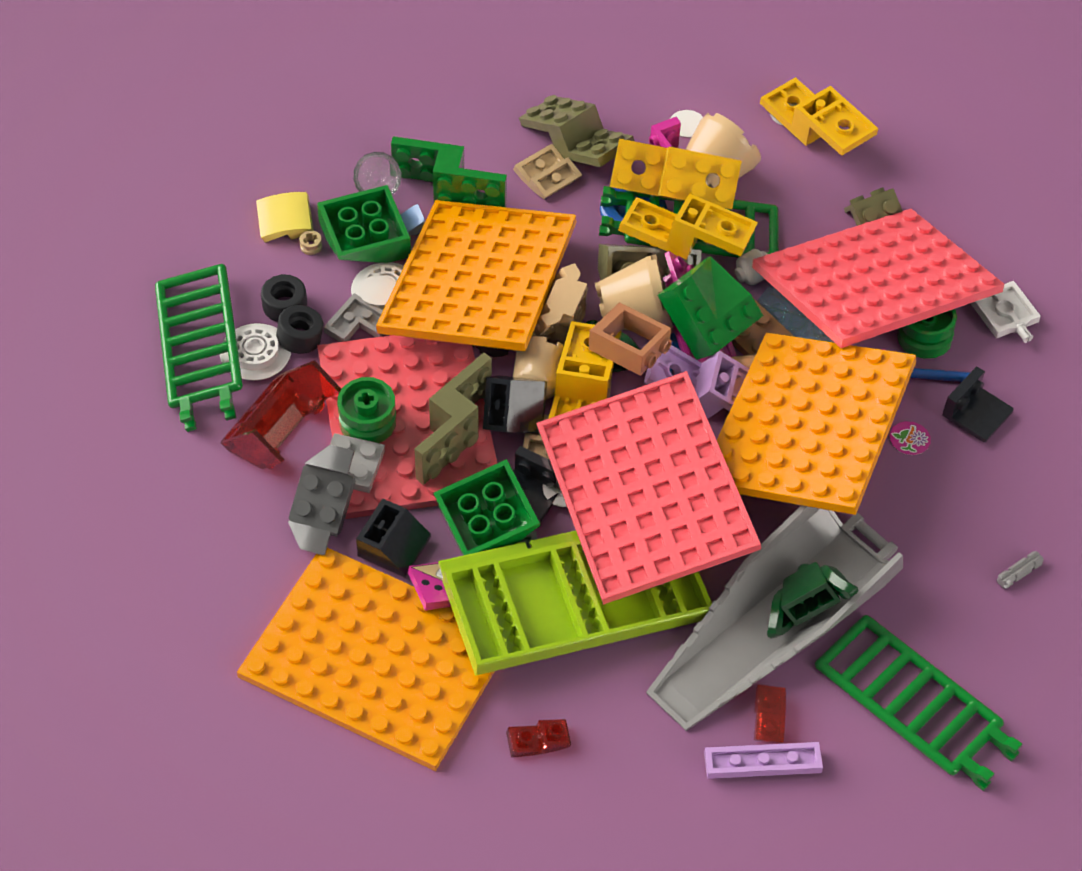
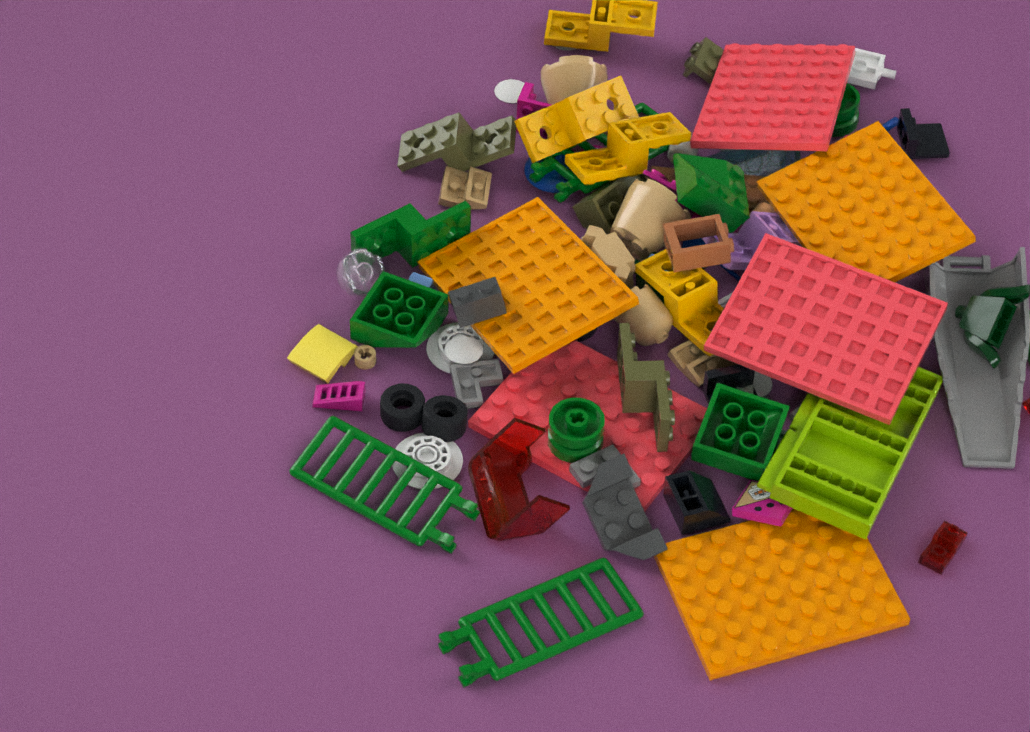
camera: 45 degrees left, 5 degrees down
black slope [483,375,547,433] -> none
none -> dark pink slope [313,381,366,412]
none -> green bar [438,558,644,688]
none -> dark grey slope [448,277,507,328]

